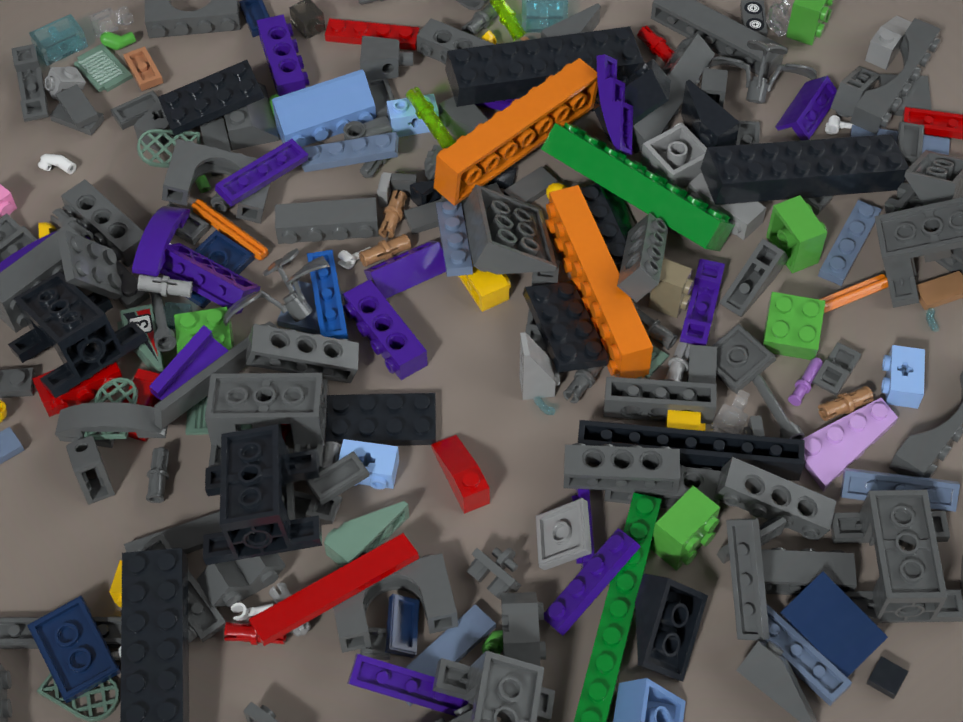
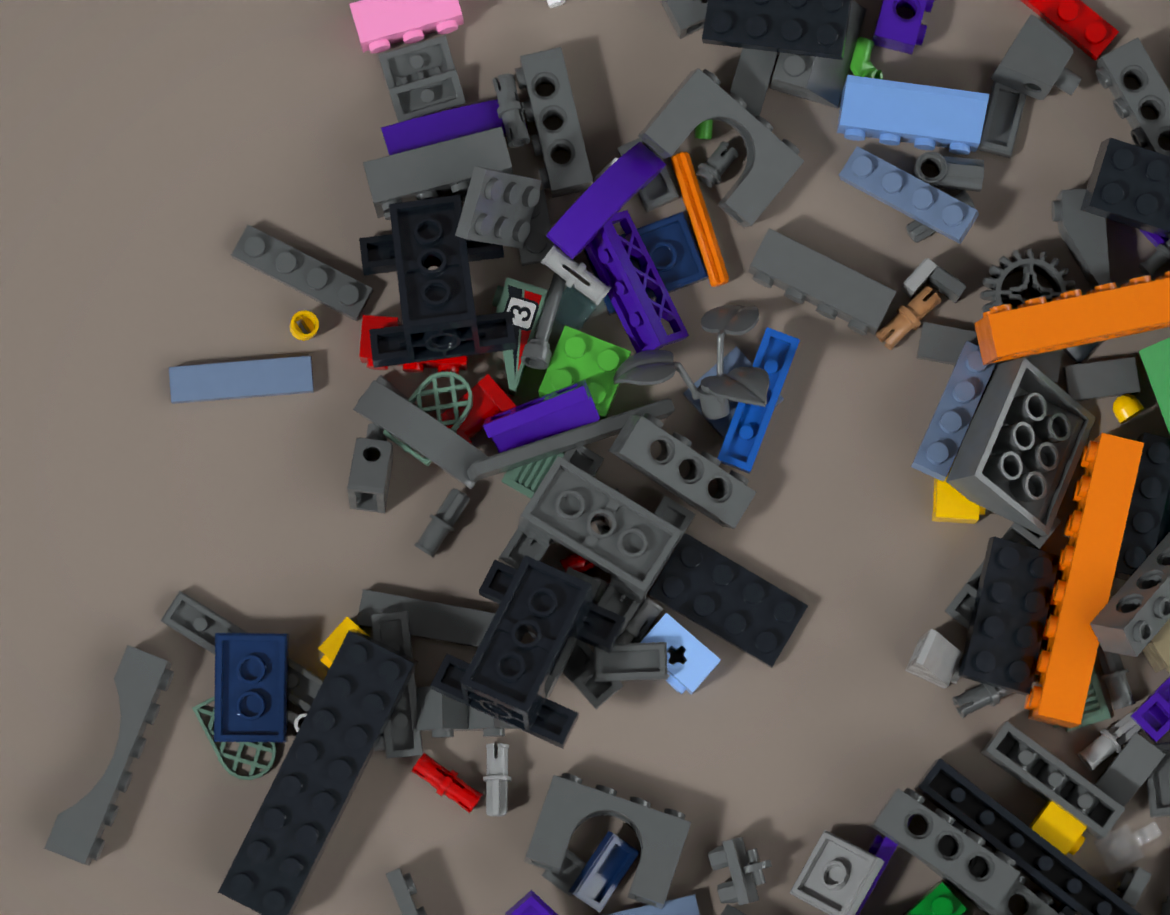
camera: 30 degrees right, 25 degrees up
yellow hinge [38,222,57,239] -> none
sand green window [137,129,201,168] -> none
dark purple plate [215,139,308,207] -> none
white hand [231,603,273,624] -> none
red tile [249,533,419,646] -> none
sand green slope [324,501,409,567] -> none
white hand [338,247,371,269] -> none
dark purple brick [343,279,428,380] -> none
medium nougat pin [359,234,411,267] -> none
dark purple panel [364,240,446,299] -> none
light blue brick [386,94,439,137] -> none
clear neon green pin [406,87,456,149] -> none
black slope [410,180,441,206] -> none
red slope [431,435,490,514] -> none
clear light blue leg [533,396,555,415] -> none

